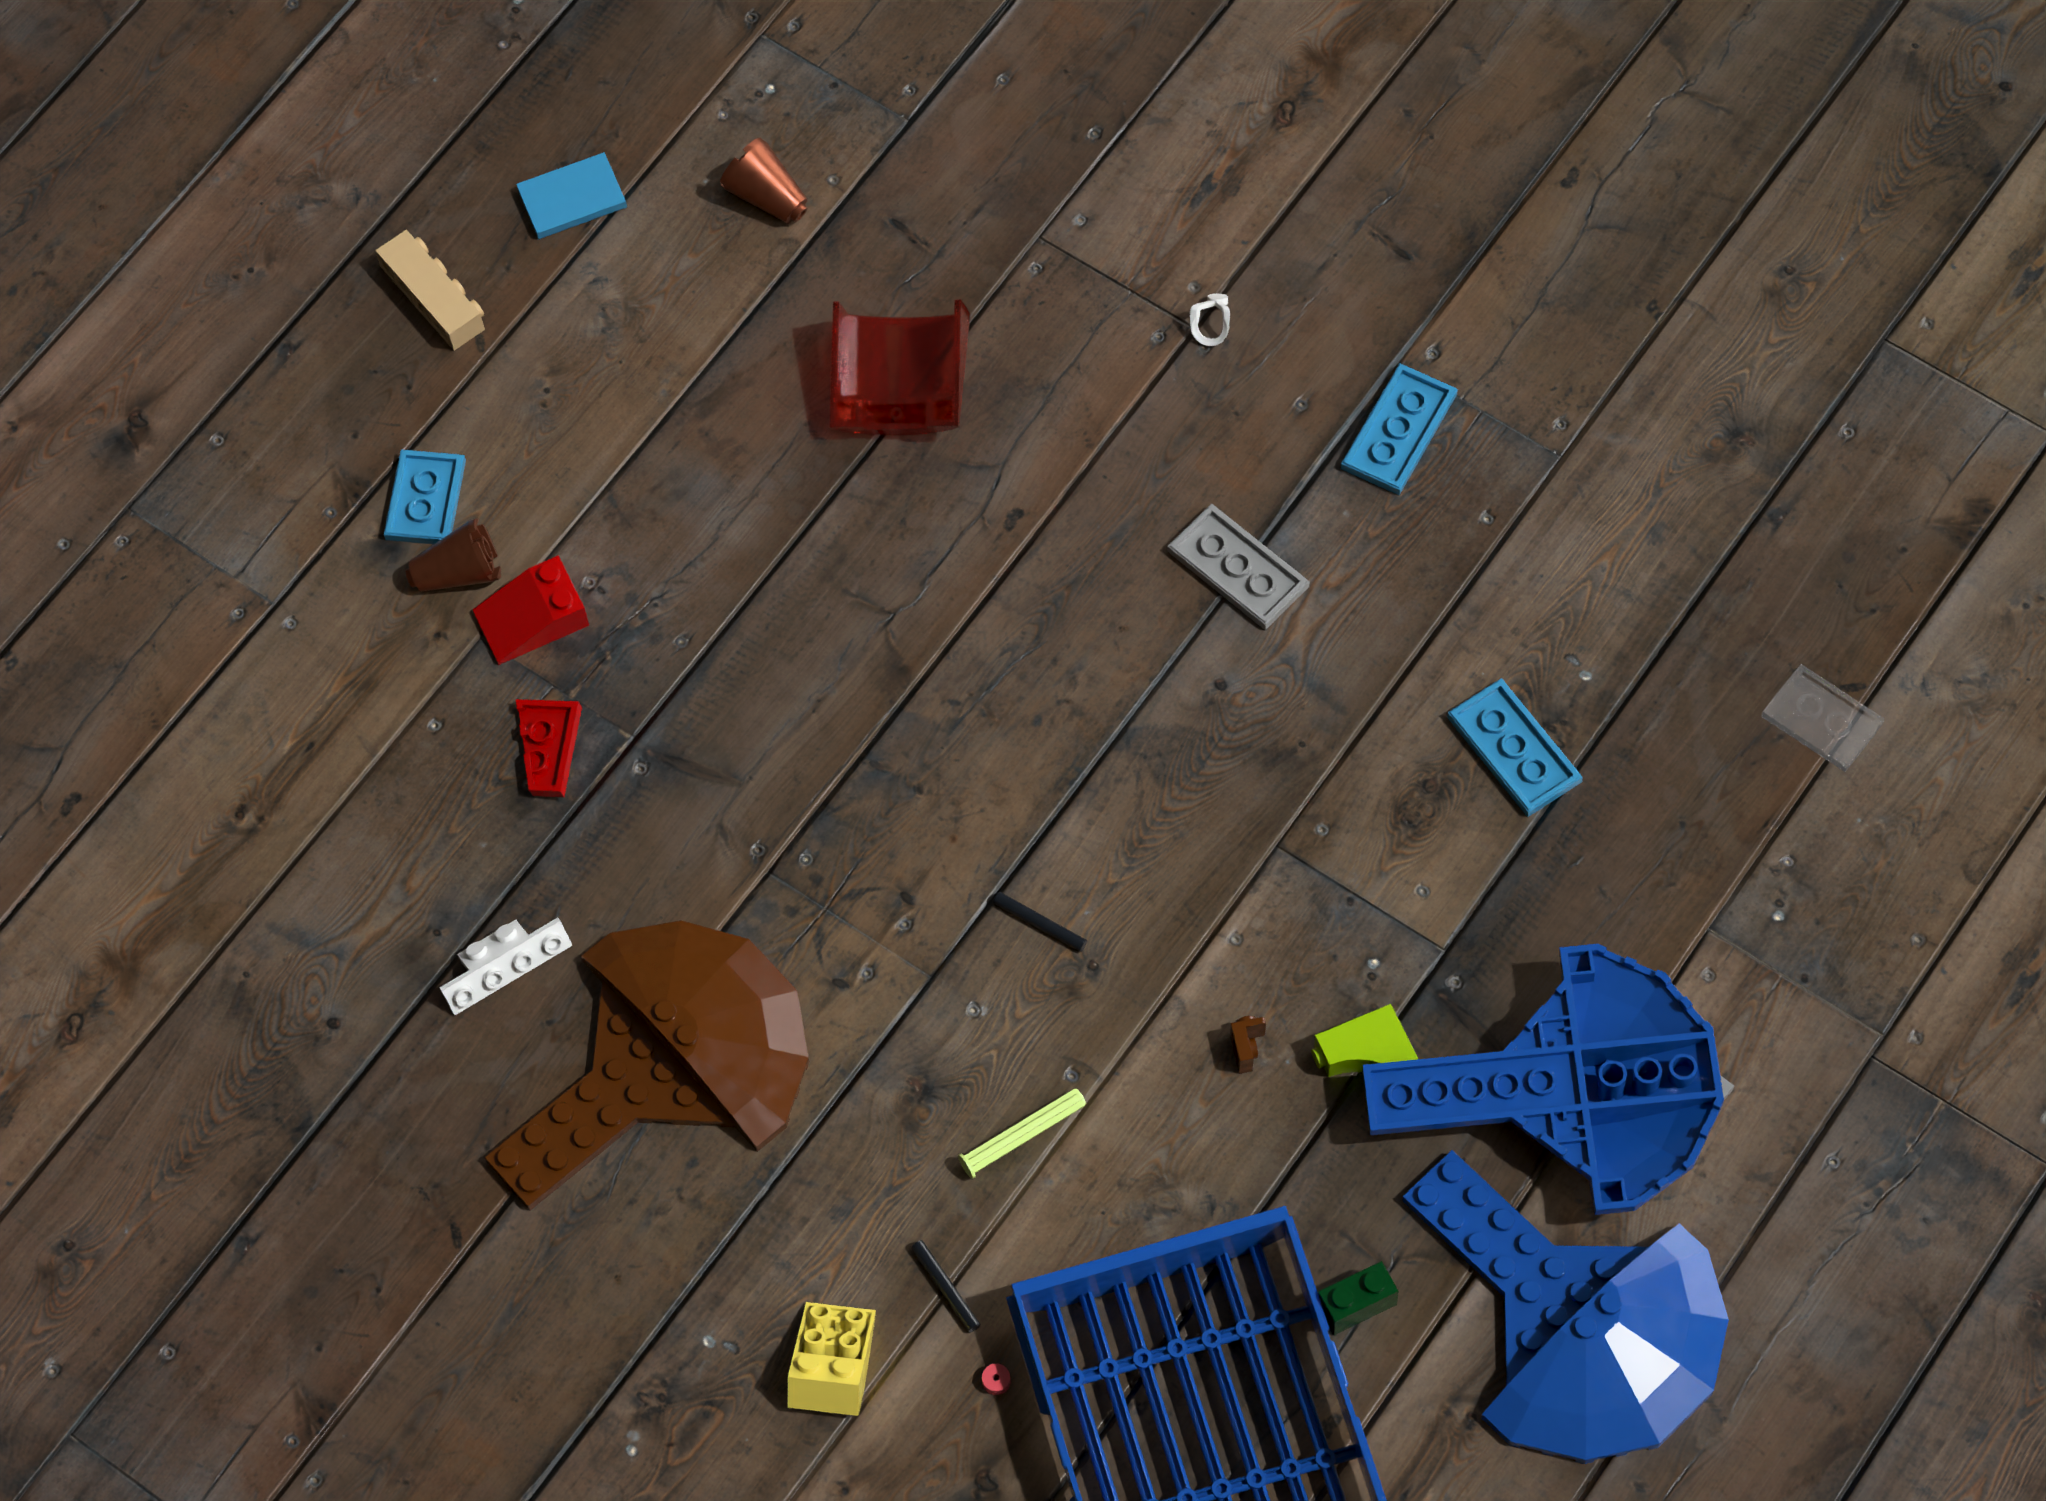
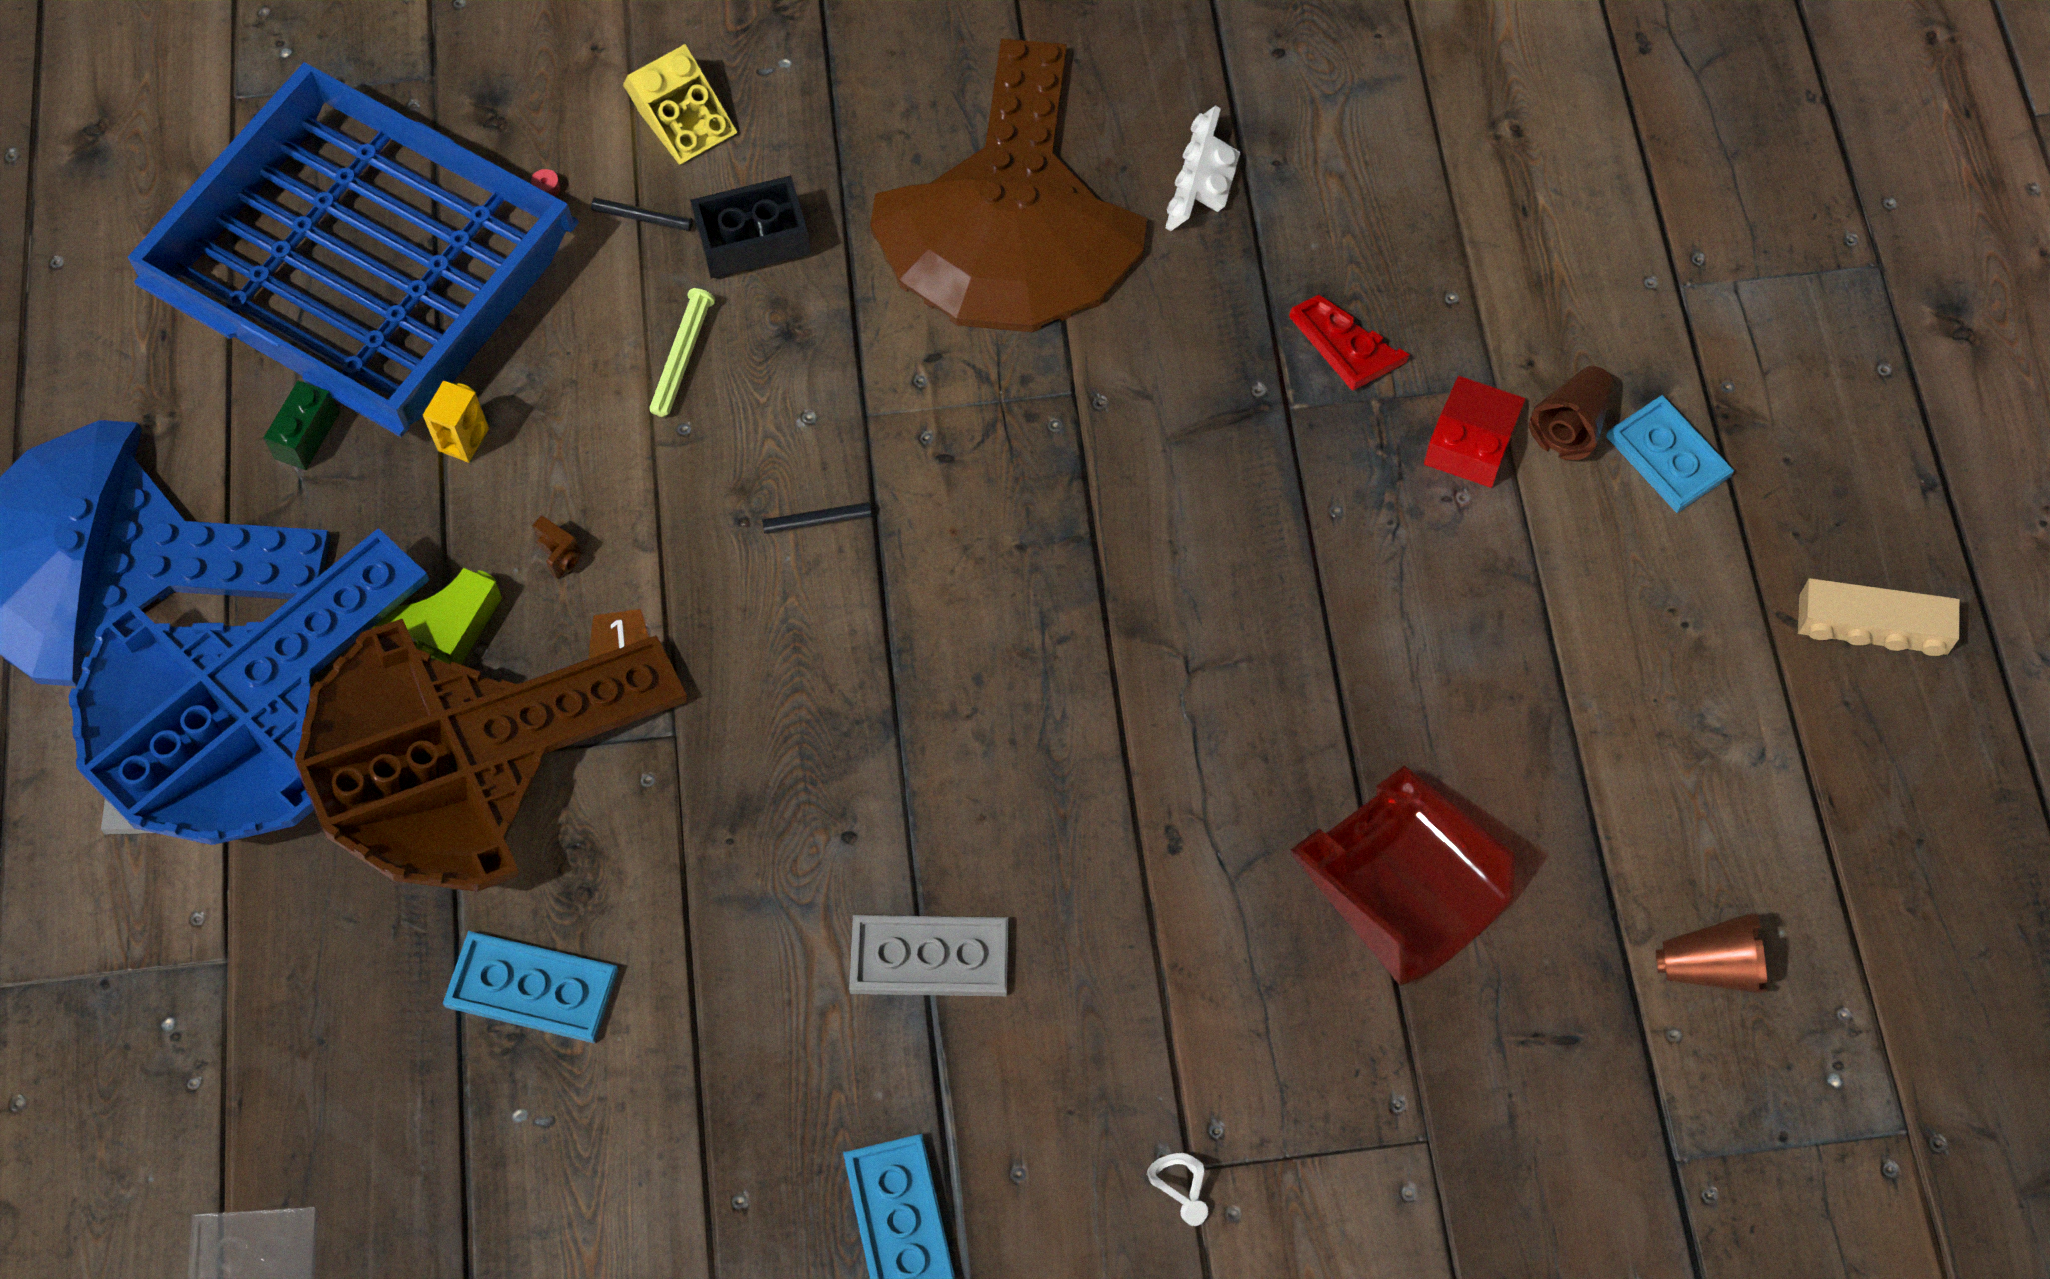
camera: 135 degrees right, 0 degrees up
dark azure tile [516,152,627,239] -> none
none -> reddish brown plate [295,619,687,892]
none -> yellow brick [423,380,489,463]
none -> clear orange sticker [588,609,649,659]
none -> black brick [690,175,811,279]

